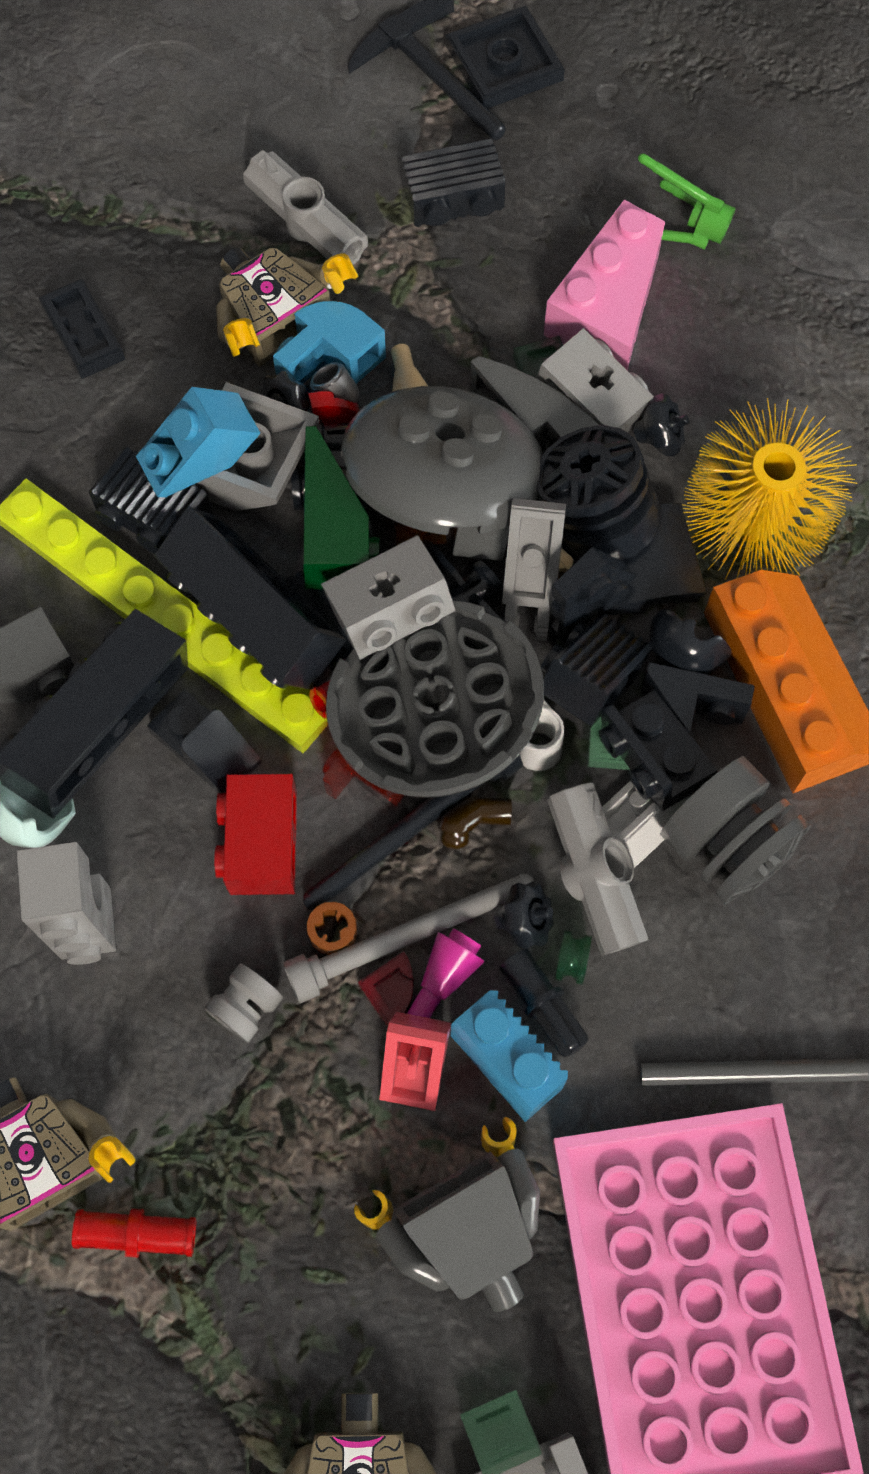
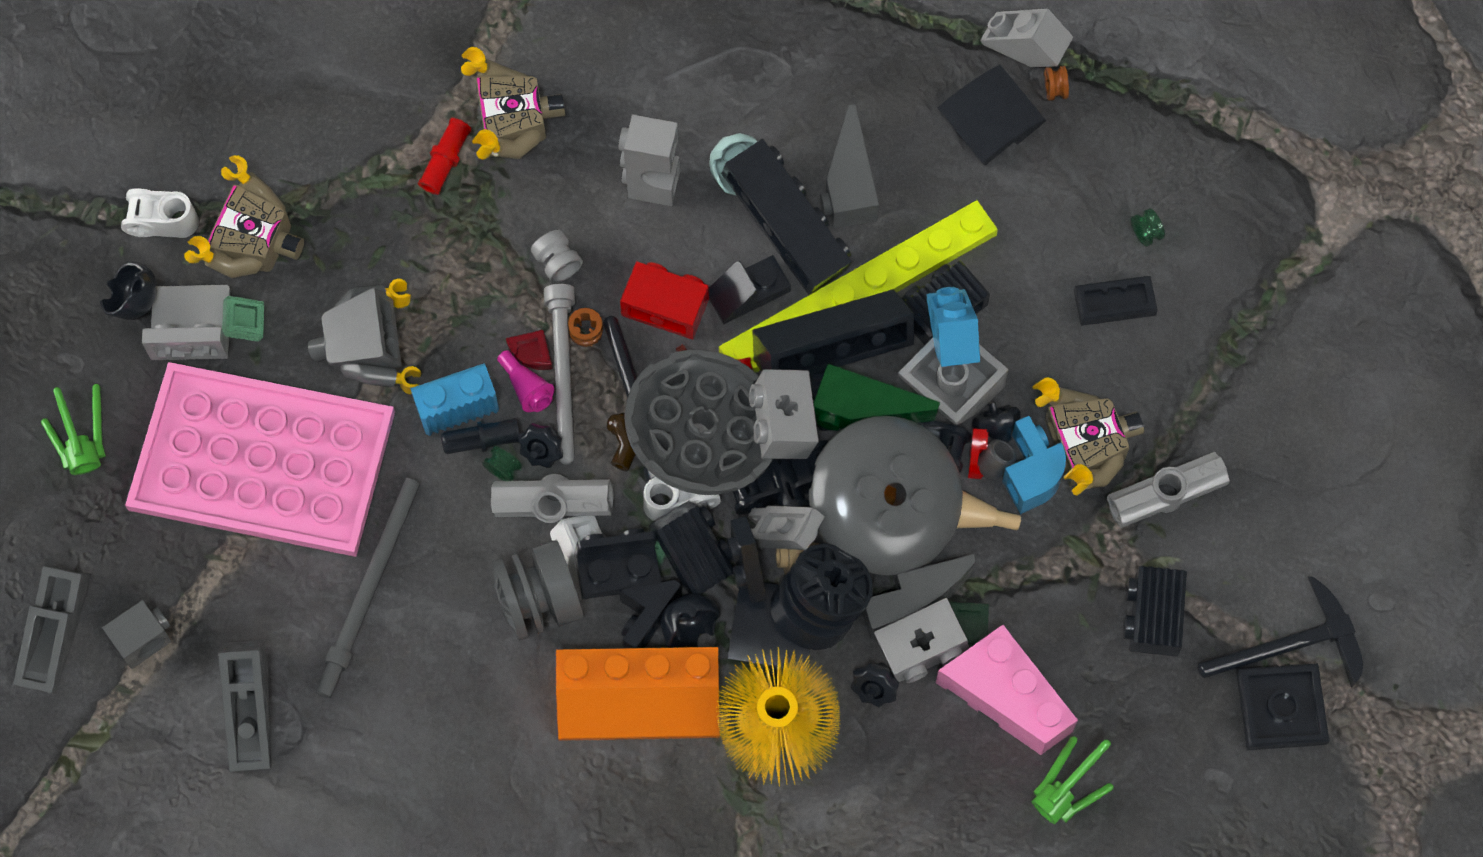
camera: 110 degrees right, 0 degrees up
coral slope [379,1012,452,1111] -> none

